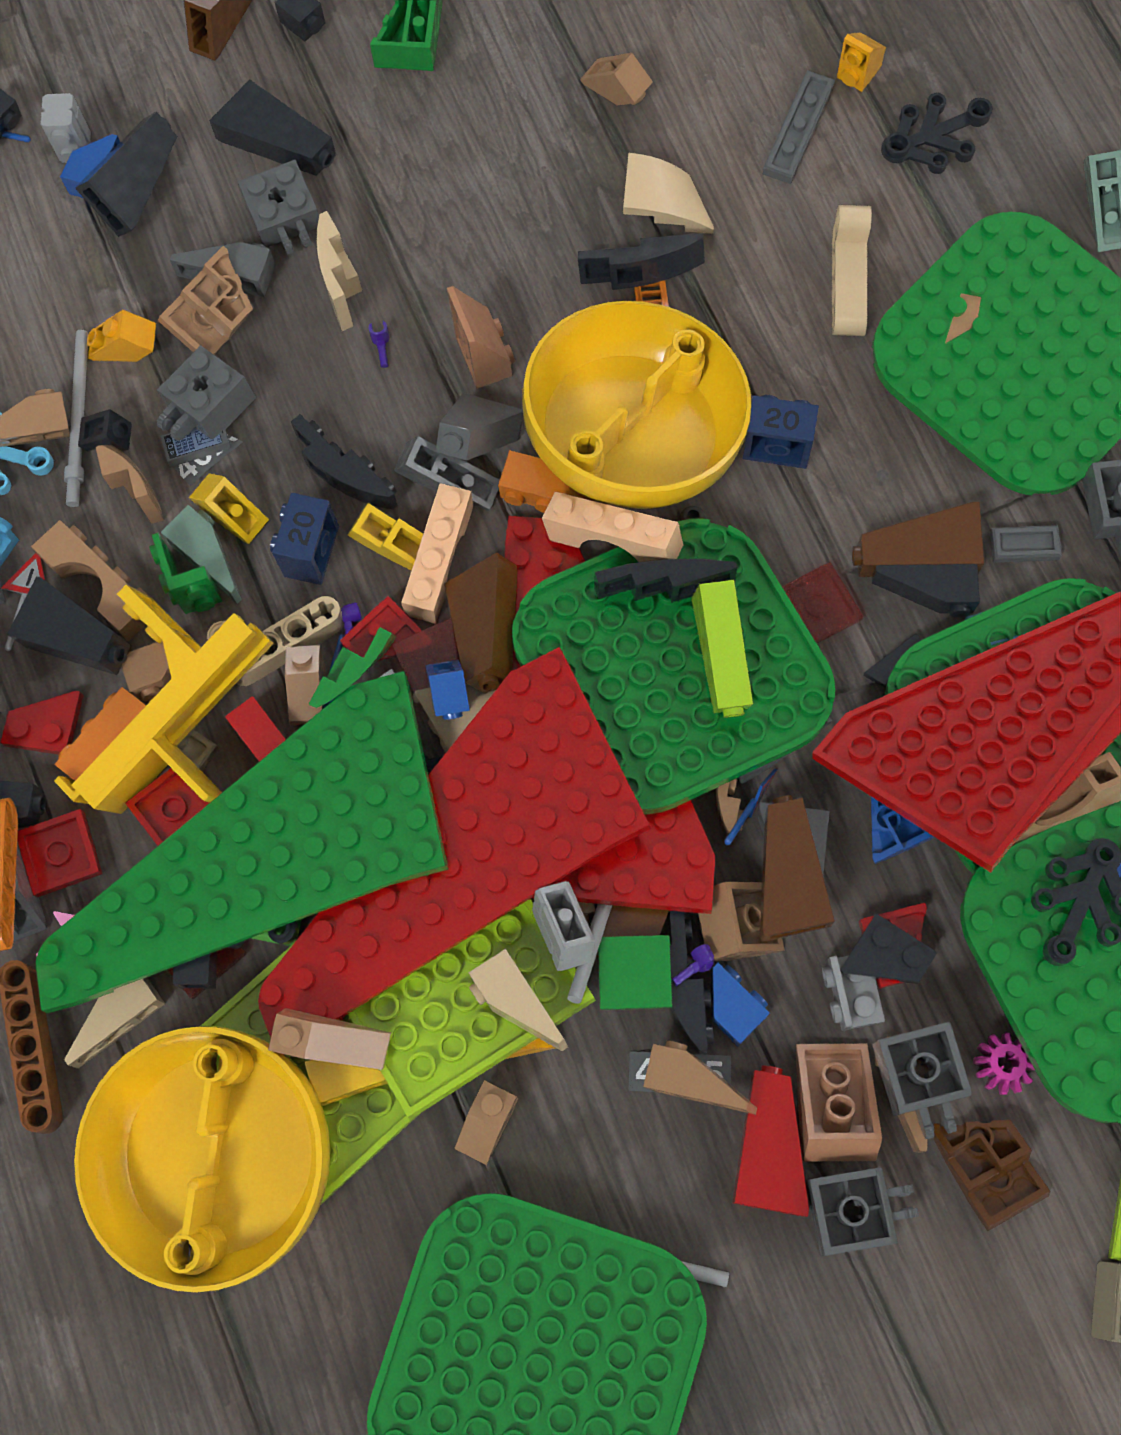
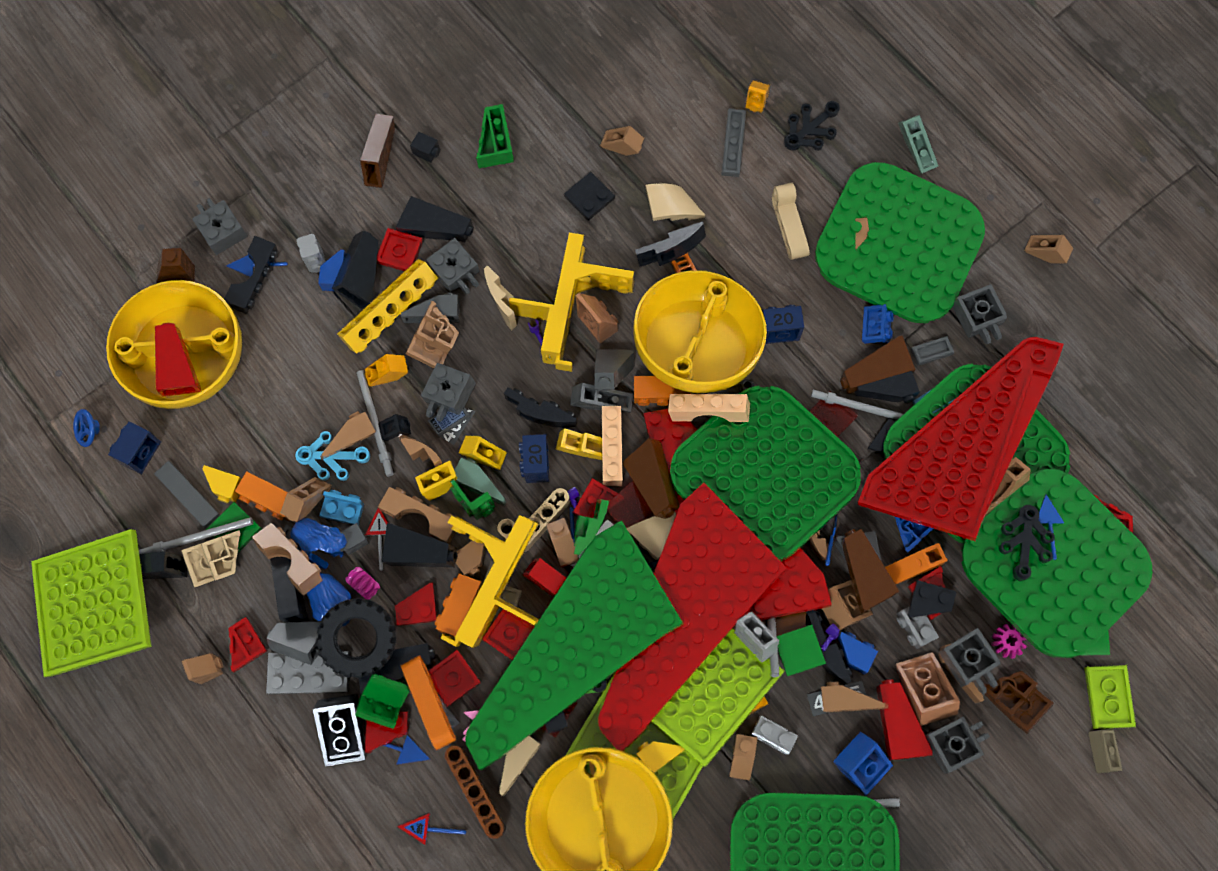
camera: 20 degrees left, 0 degrees up
slope [268,1008,391,1070] -> none
blue arch [425,660,470,720] -> none
tan slope [469,949,568,1051] -> none
black slope [594,559,738,603] -> none
lime slope [692,580,753,718] -> none
none -> yellow brick [337,259,438,354]
none -> red plate [376,228,423,271]
none -> yellow slope [415,461,457,501]
none -> yellow piece [509,233,634,372]
none -> black plate [564,171,615,221]
none -> light grey brick [750,716,798,755]
none -> light grey bar [811,390,904,420]
none -> blue slope [833,732,893,795]
none -> blue bracket [862,304,894,345]
none -> orange slope [885,543,948,585]

